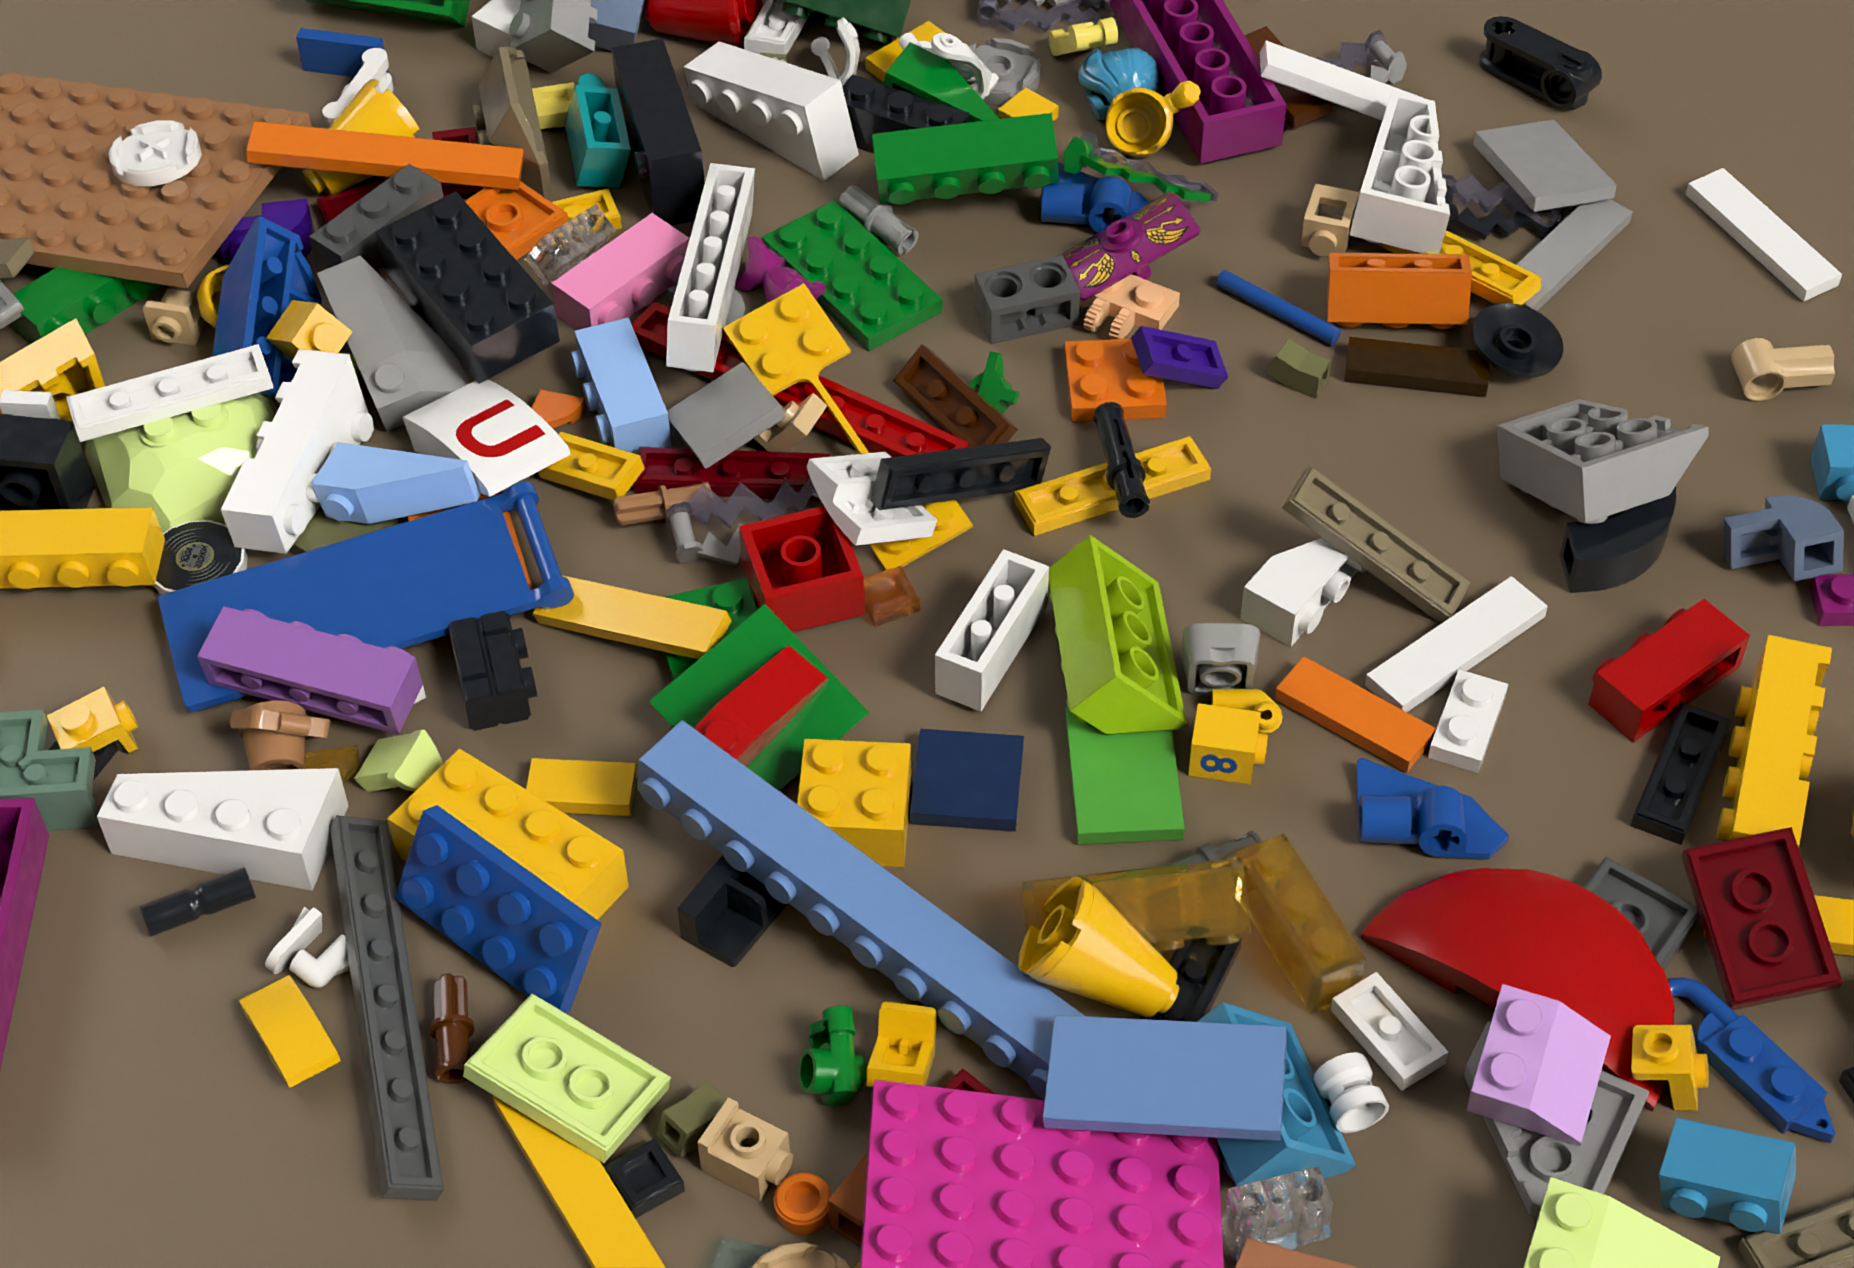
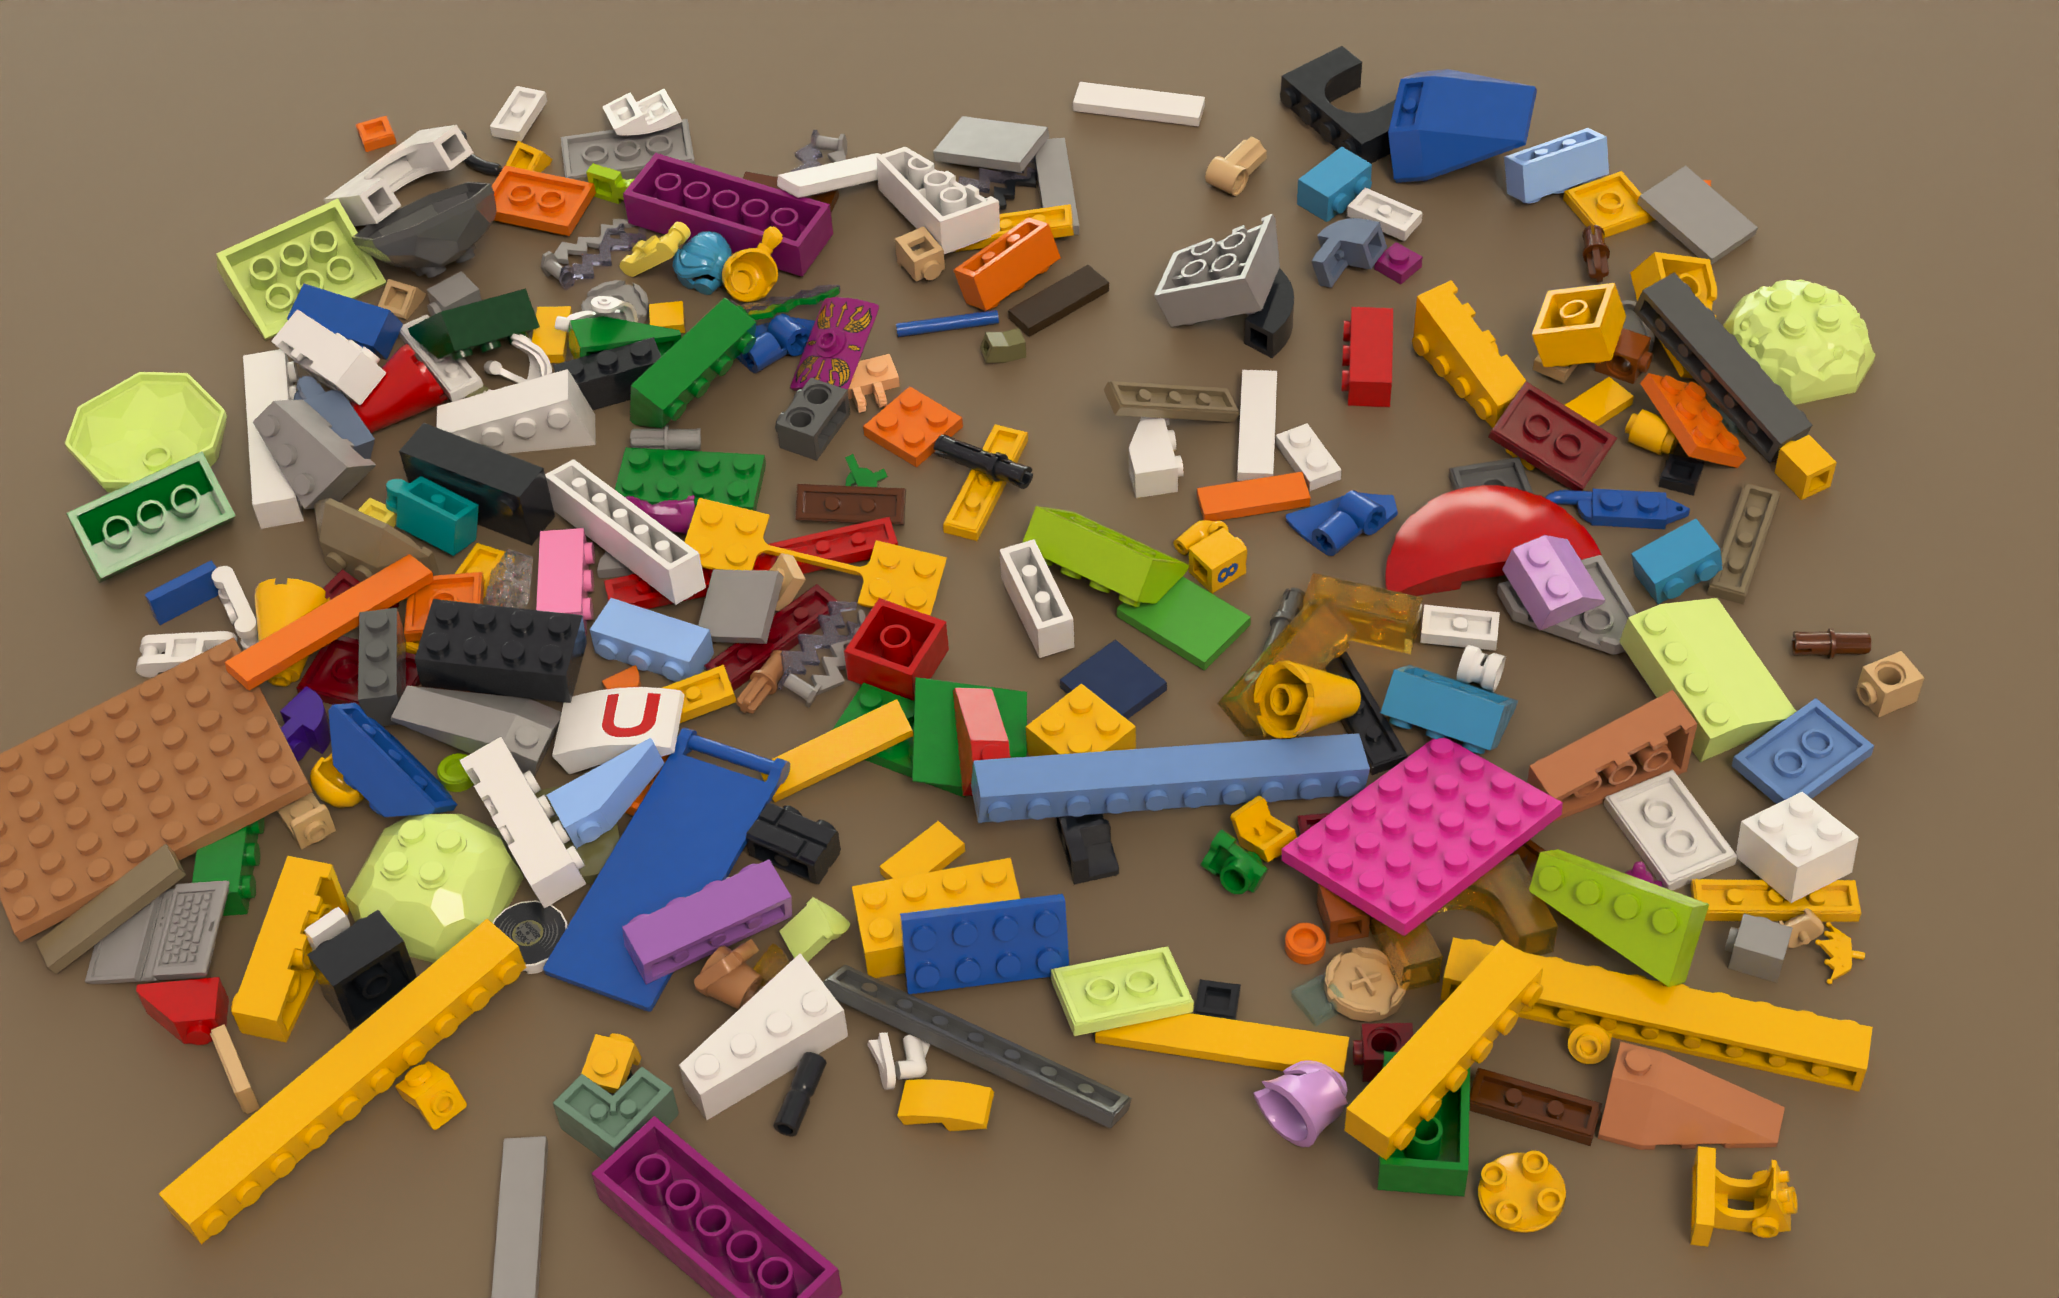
camera: 45 degrees left, 0 degrees up
white tile [66,344,273,442] -> none
white tile [108,120,202,186] -> none
yellow brick [266,300,353,359] -> none
reddish brown axle [429,973,475,1084] -> none
olive piece [657,1080,727,1158] -> none
tan brick [697,1097,793,1201] -> none
white slope [806,452,937,546] -> none
clear orange tile [864,566,921,627] -> none
black tile [871,438,1051,510] -> none
medium blue tile [1043,1015,1287,1141] -> none
dark purple plate [1131,326,1228,389] -> none
light grey piece [1181,623,1261,695] -> none
clear piece [1221,1166,1334,1261] -> none
black dish [1471,303,1564,378] -> none
black piece [1480,16,1602,109] -> none
black tile [1630,702,1731,845] -> none
yellow bracket [1631,1025,1709,1111] -> none
none -> white plate [136,631,238,678]

